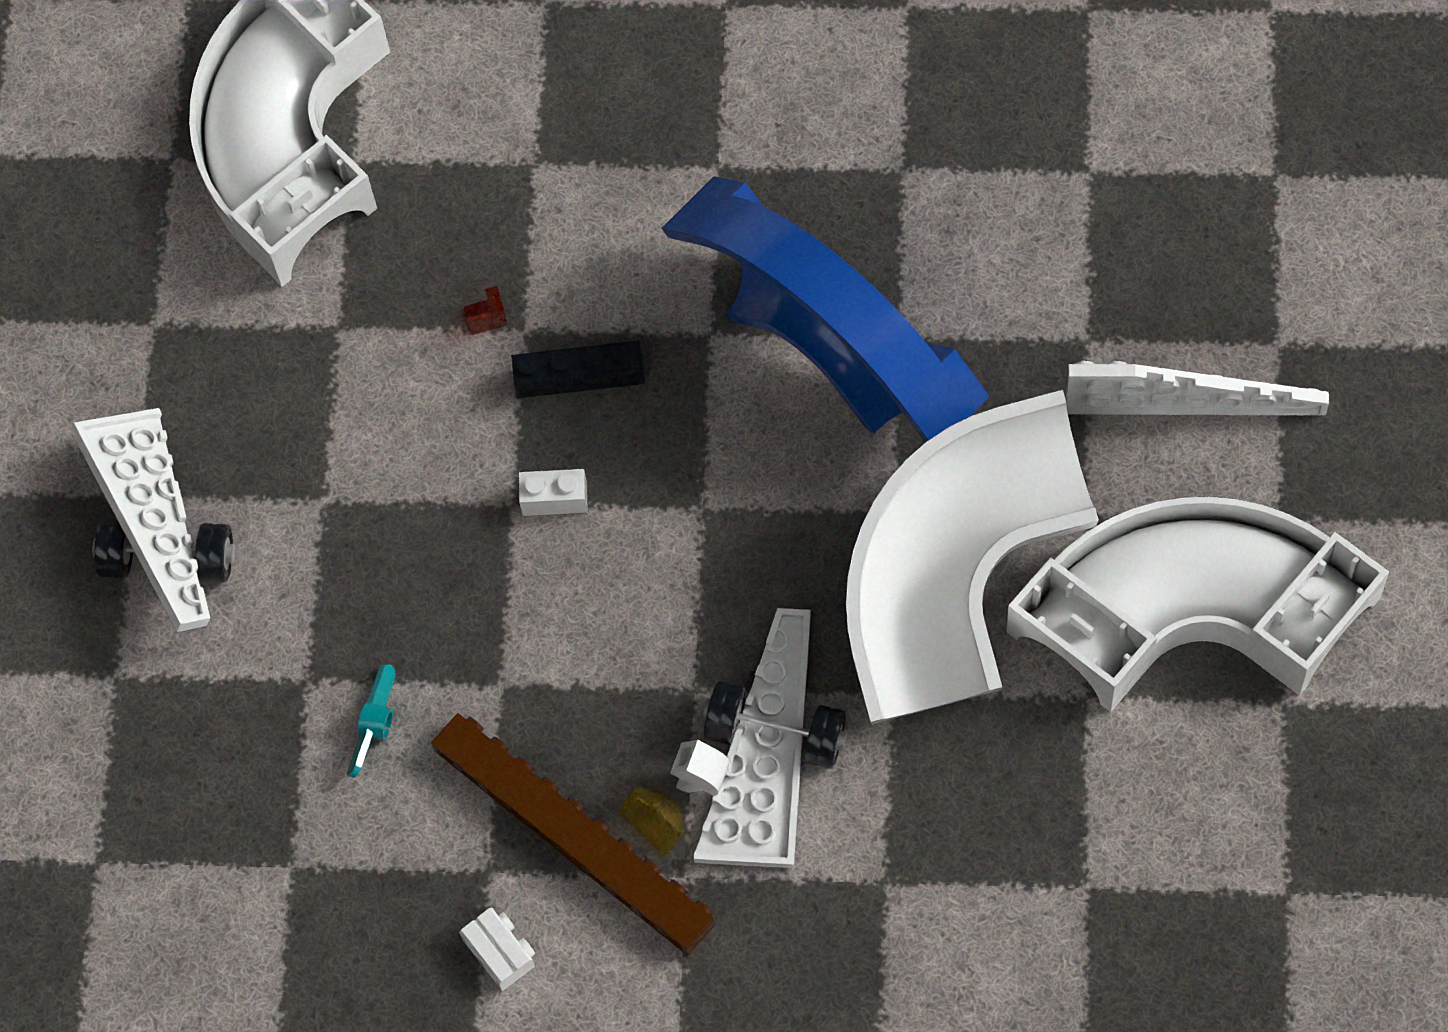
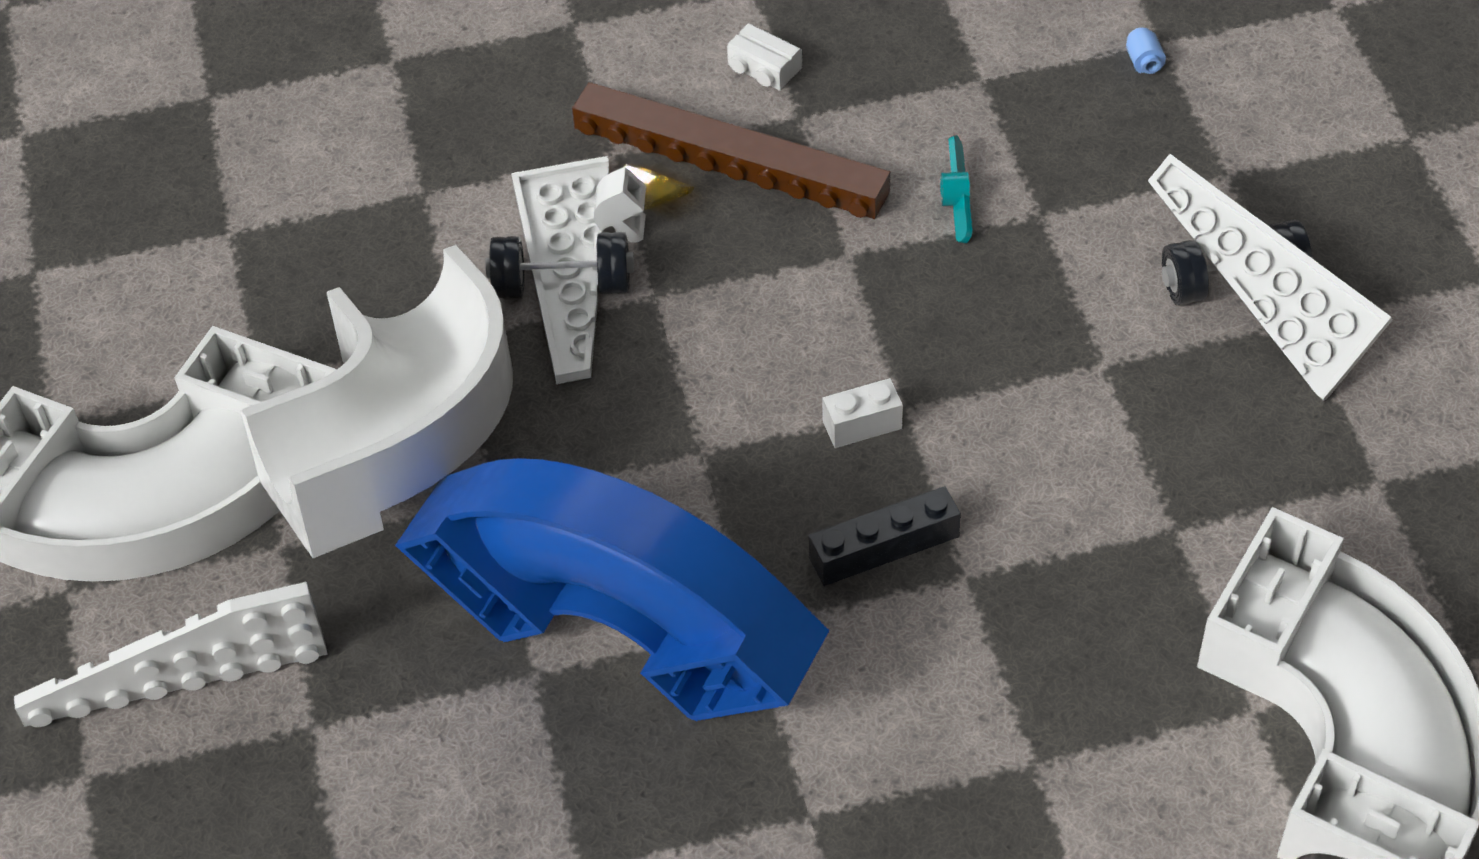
camera: 160 degrees right, 15 degrees down
clear red panel [464,286,508,335] -> none
none -> light blue brick [1126,27,1166,74]

